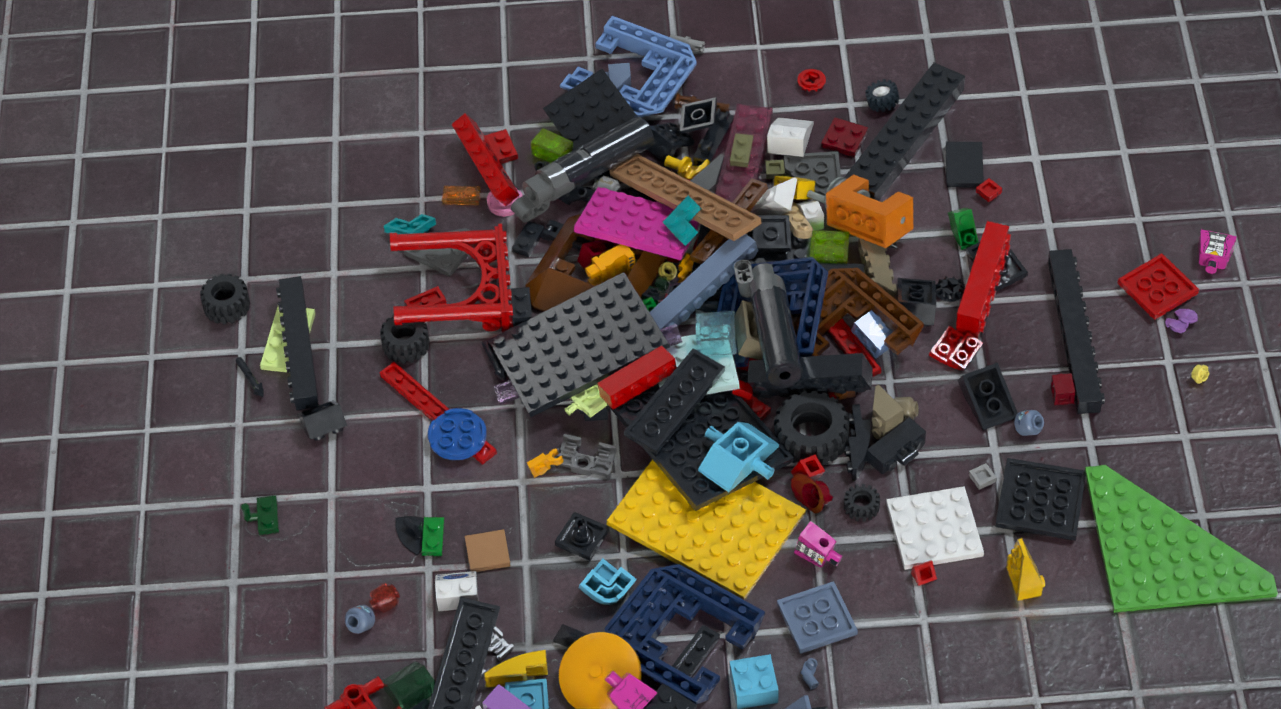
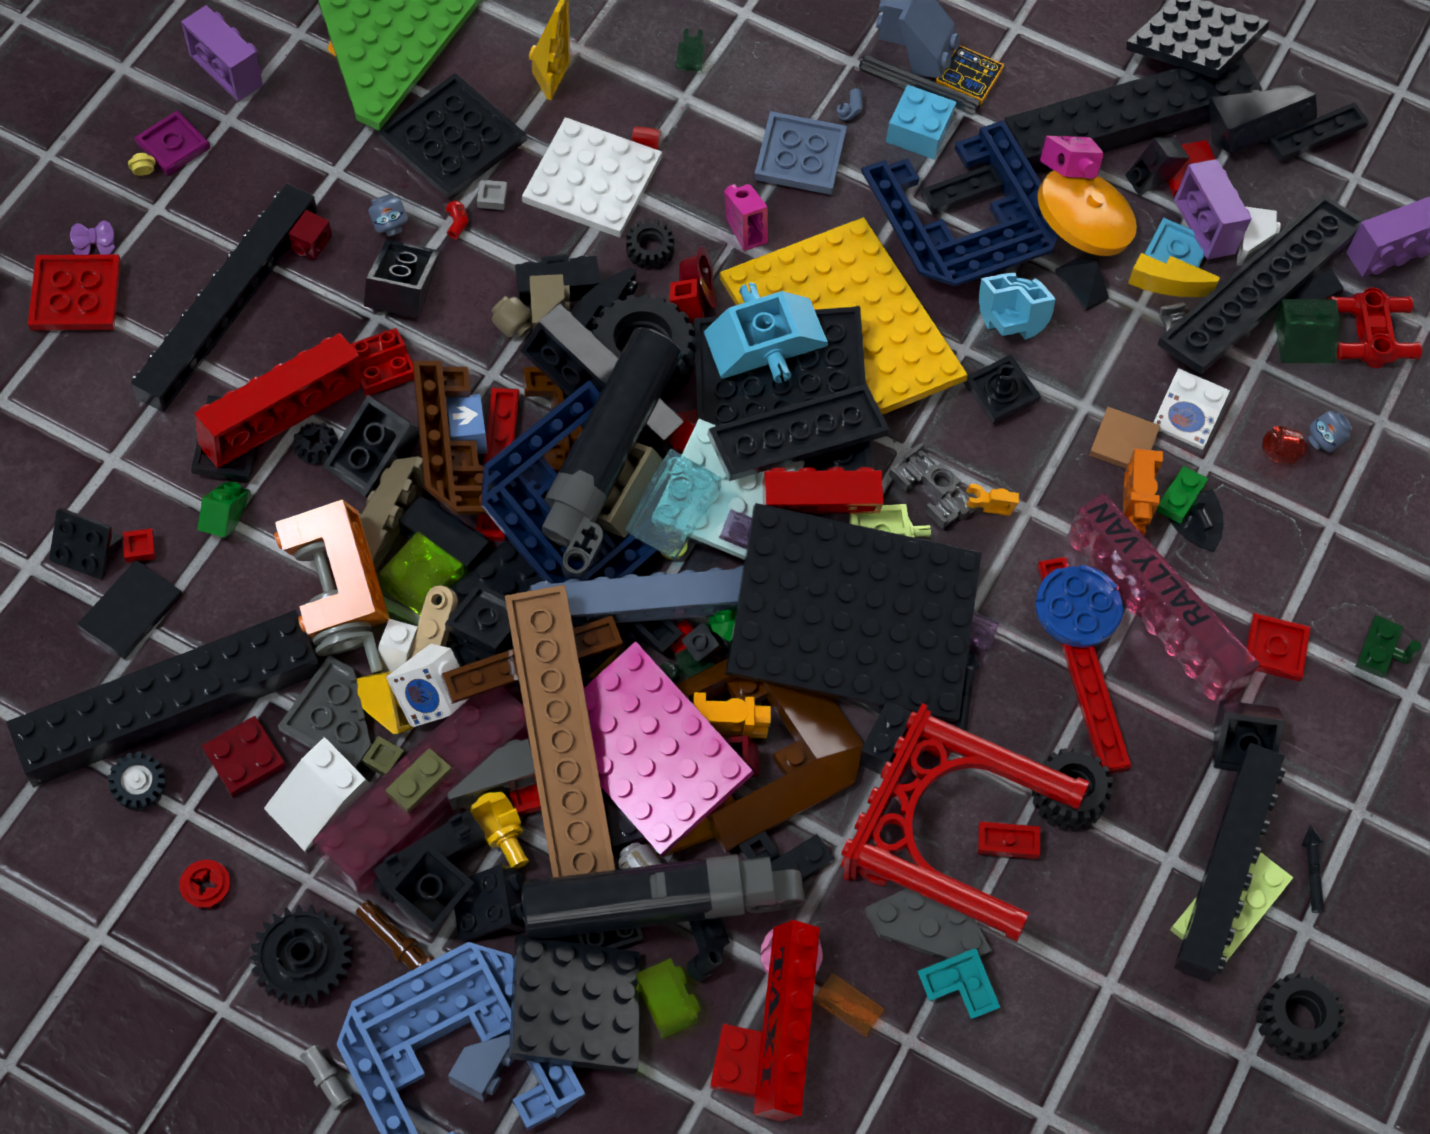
camera: 155 degrees left, 10 degrees up
teal plate [663,195,702,246] -> none
none -> black bracket [49,508,123,579]
none -> magenta tile [134,110,210,176]
none -> medium lavender brick [181,5,263,102]
none -> black gear [249,905,353,1007]
none -> red arm [446,200,469,240]
none -> clear green plate [676,28,705,71]
none -> clear pink brick [1067,492,1260,705]
none -> orange hips [1121,448,1163,537]
none -> red tile [1243,613,1311,682]

